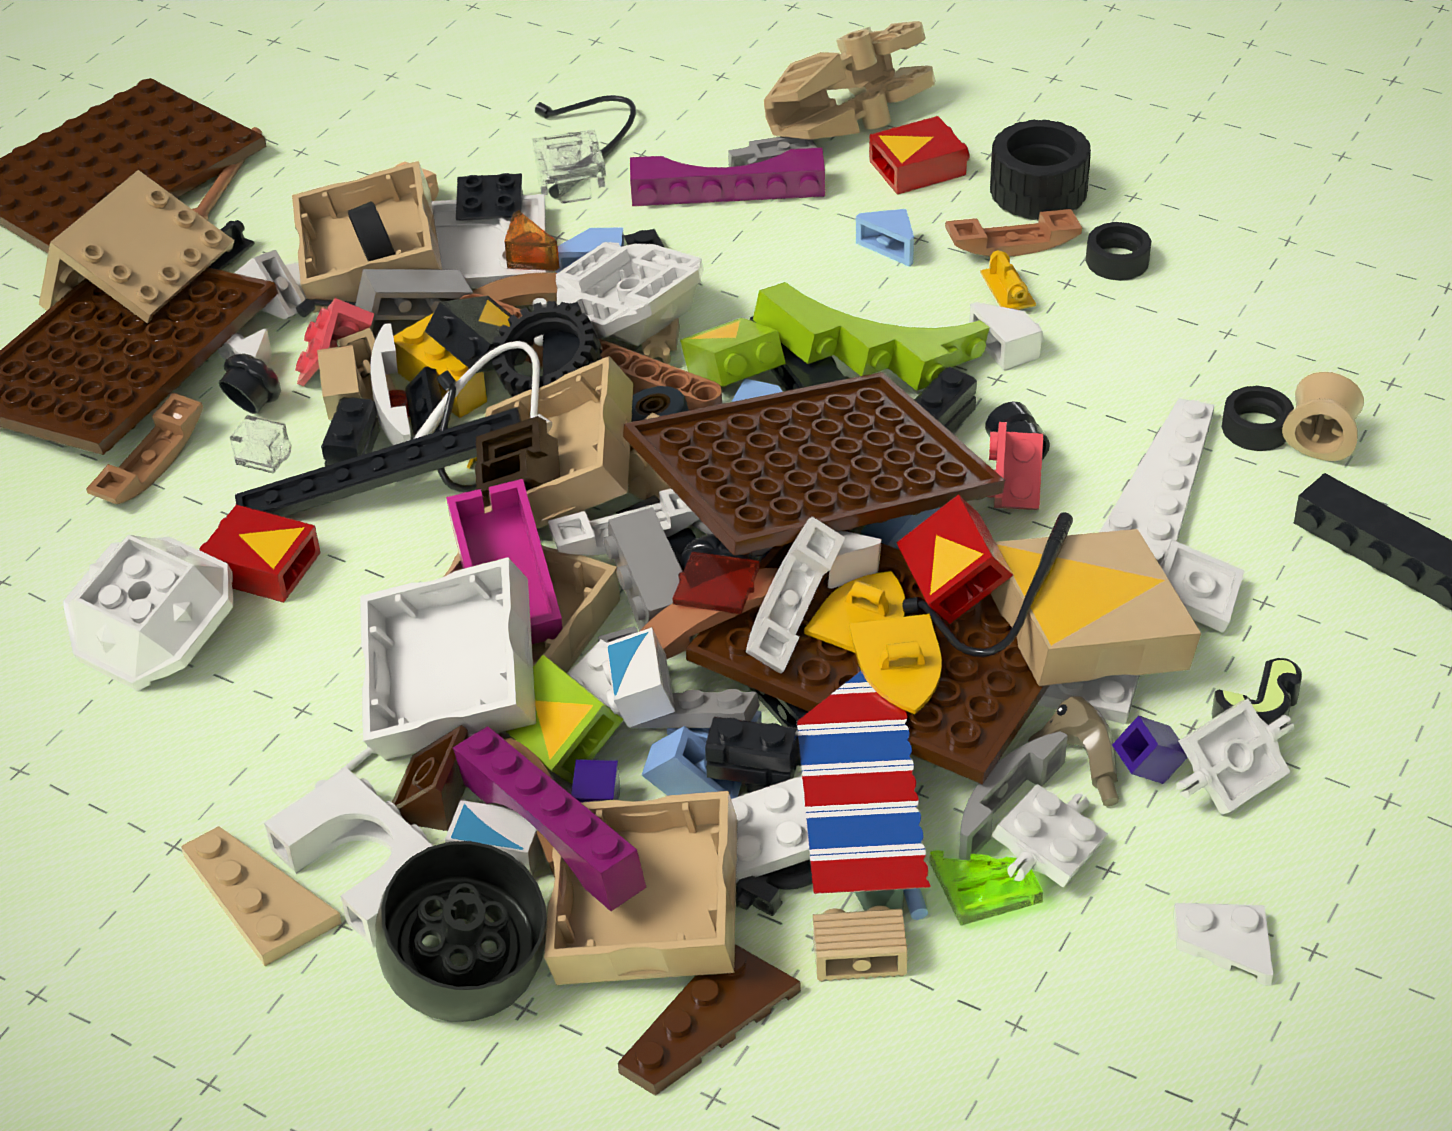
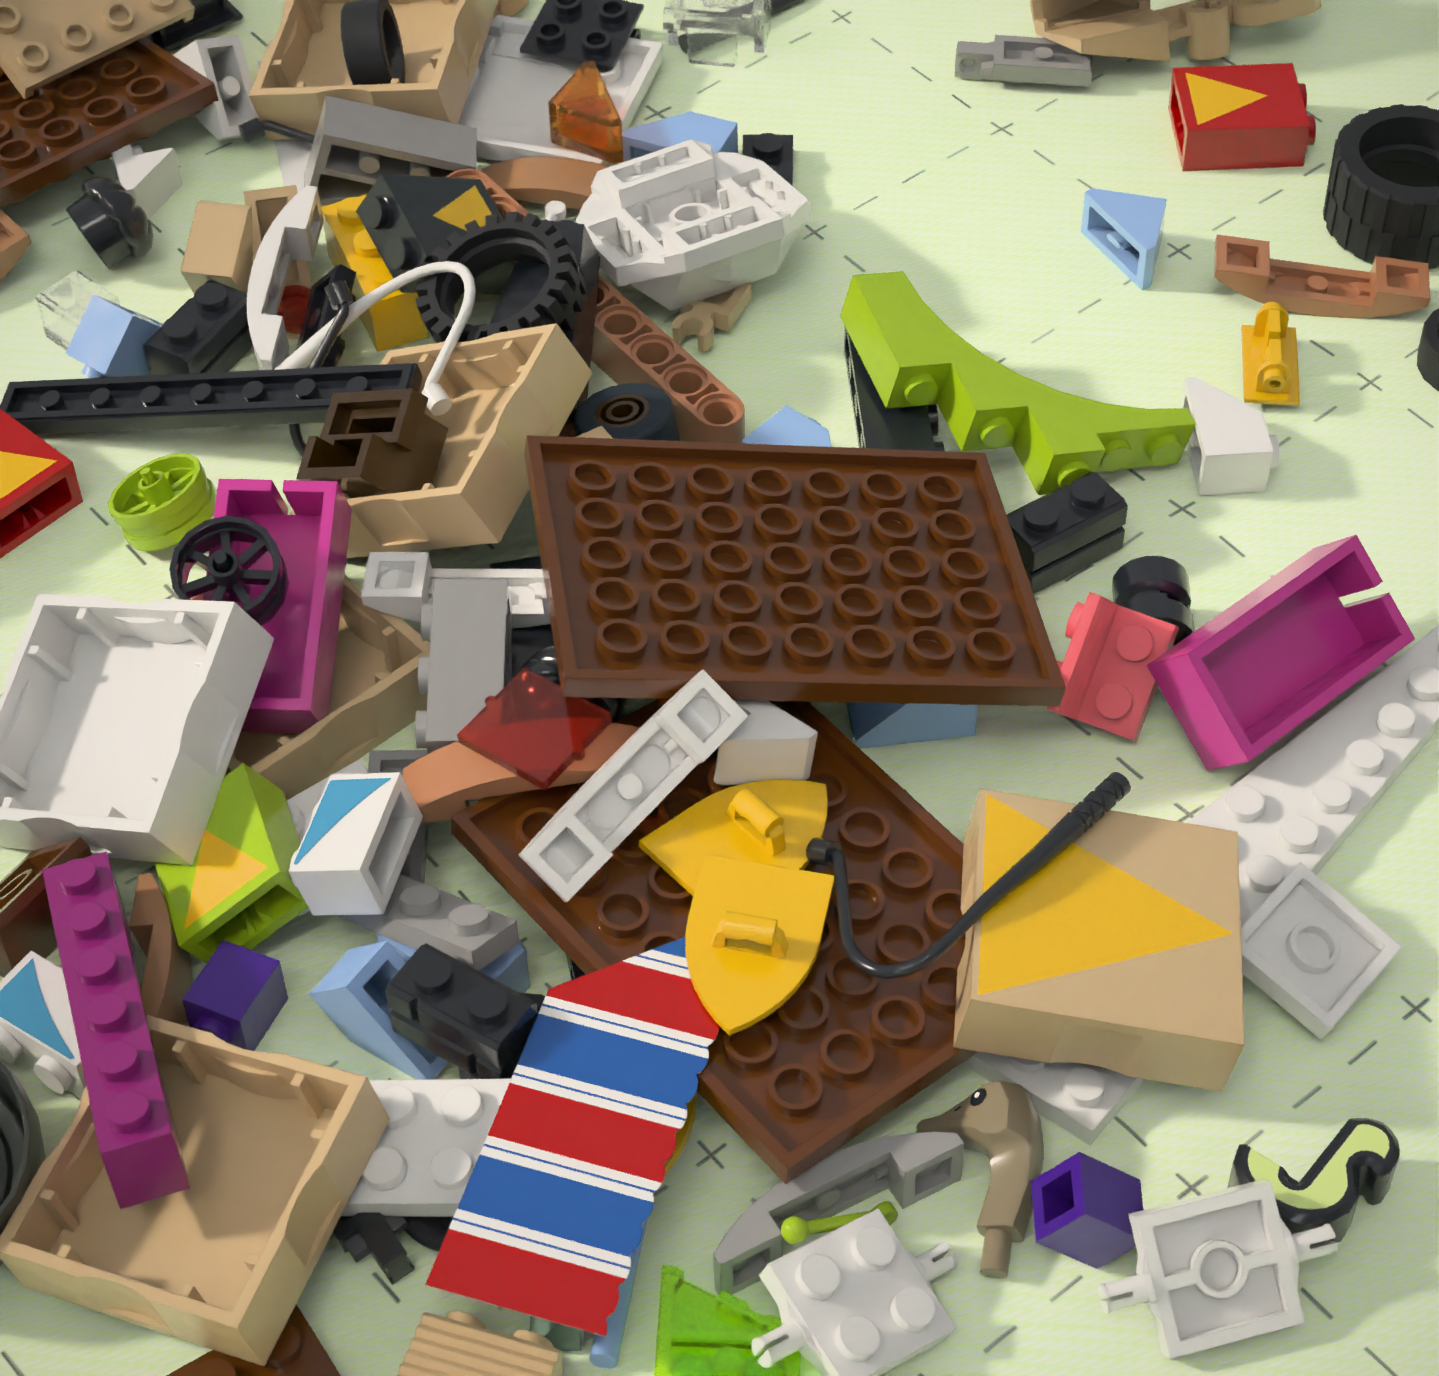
camera: 20 degrees right, 5 degrees up
coral bracket [295,298,374,386] -> none
magenta arch [630,147,825,206] -> none
lime brick [680,318,786,387] -> none
red brick [896,494,1013,624] -> none
none -> light blue slope [65,294,163,378]
none -> lime wheel [108,453,217,551]
none -> black wheel [169,516,289,626]
none -> lime hinge [781,1201,899,1245]
none -> dark pink piece [1147,534,1415,770]

